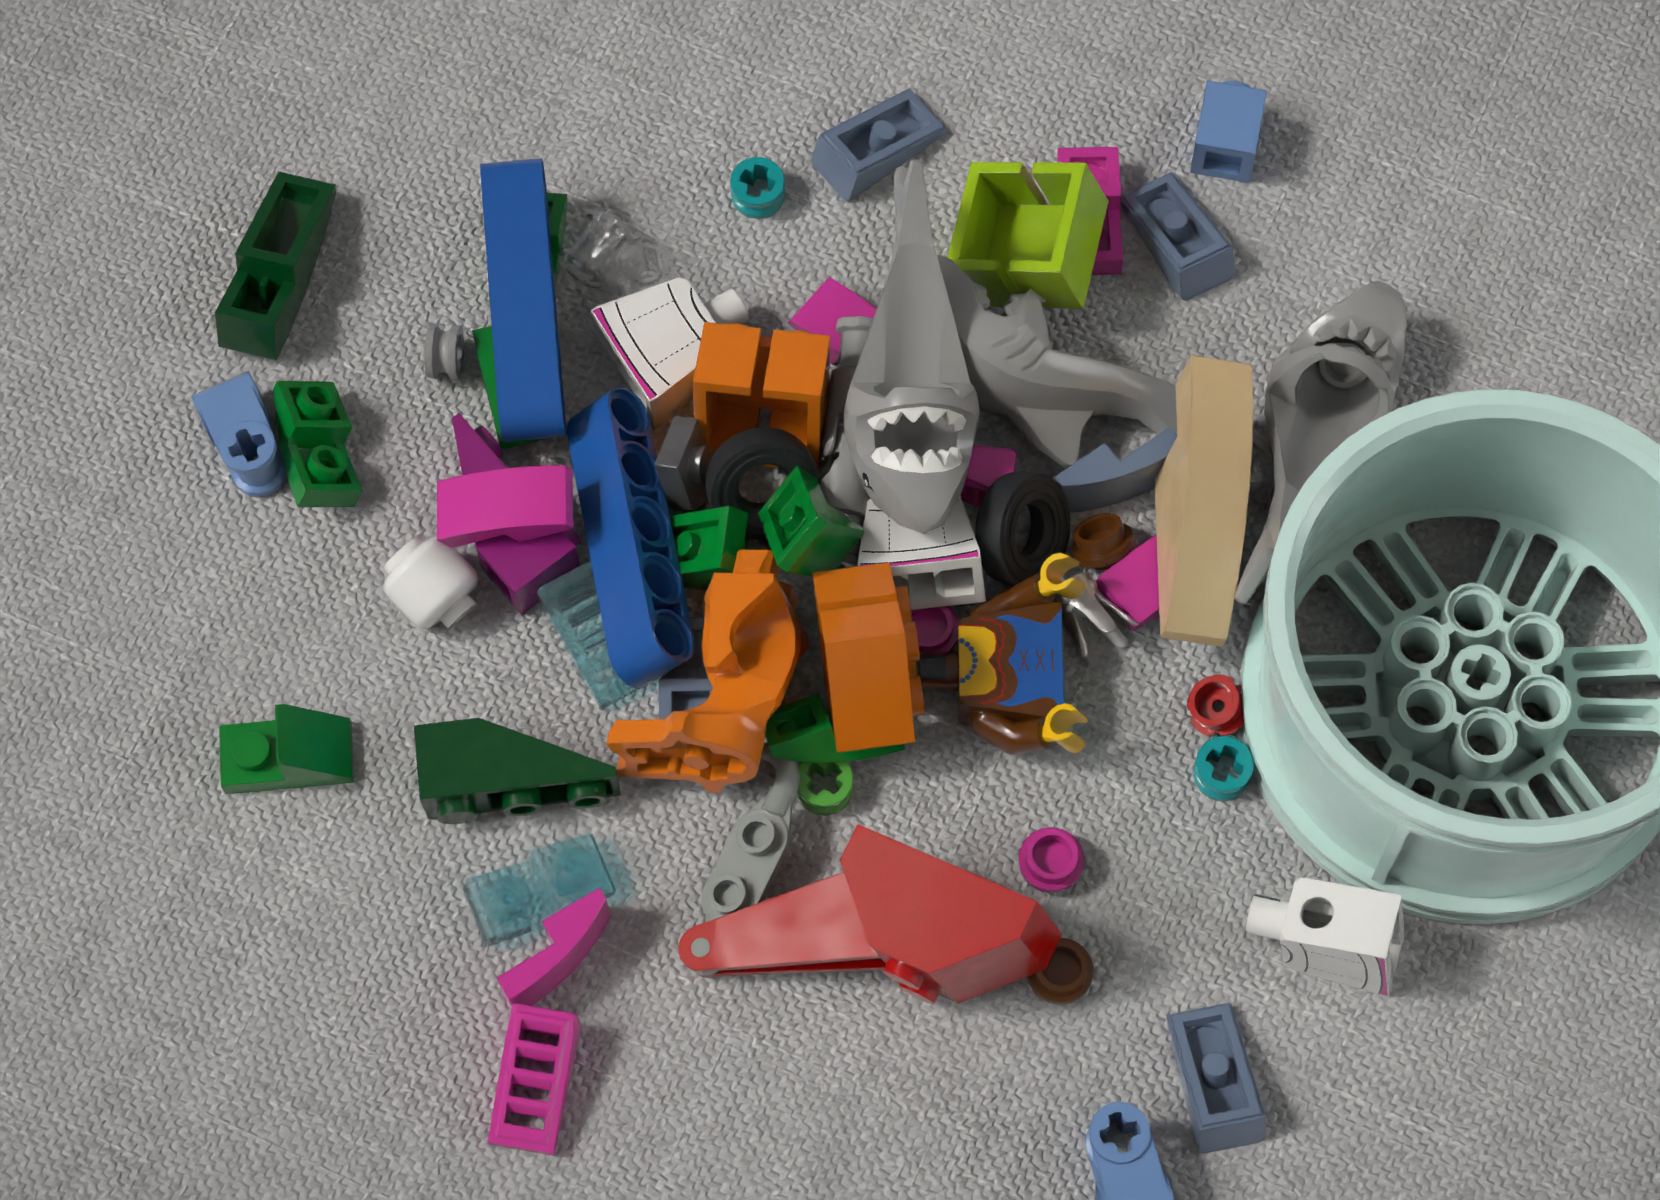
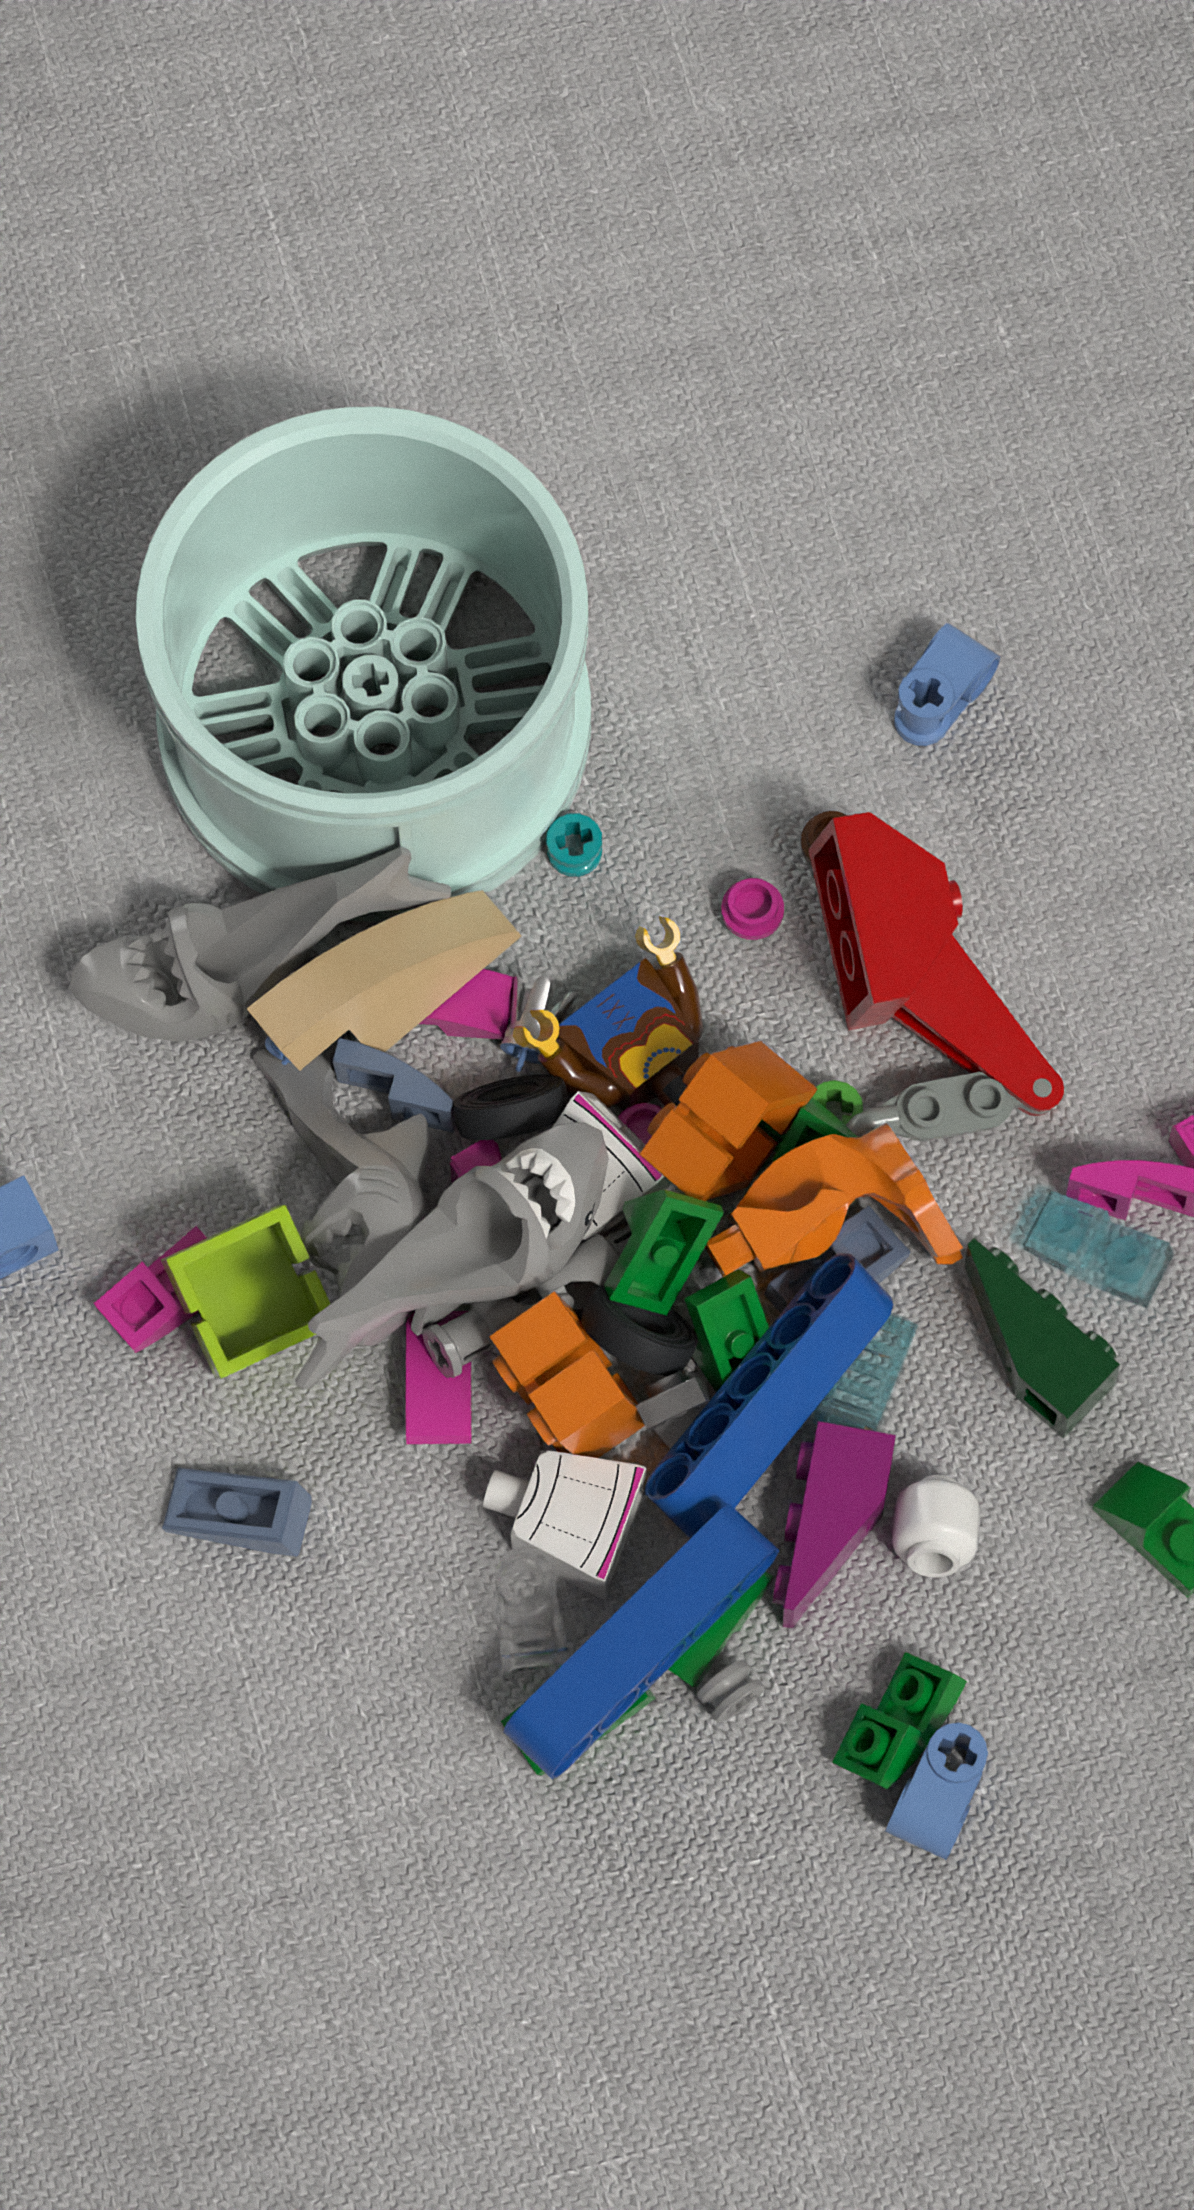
camera: 130 degrees left, 0 degrees up
dark green slope [215,171,336,360] -> none
dark pink slope [437,465,573,548] -> none
teal bush [730,157,785,219] -> none
reddish brown plate [1072,513,1135,570] -> none
sand blue slope [1120,172,1235,301] -> none
sand blue slope [1166,1002,1266,1153] -> none
red plate [1187,675,1244,736] -> none
white torso [1246,877,1404,997] -> none

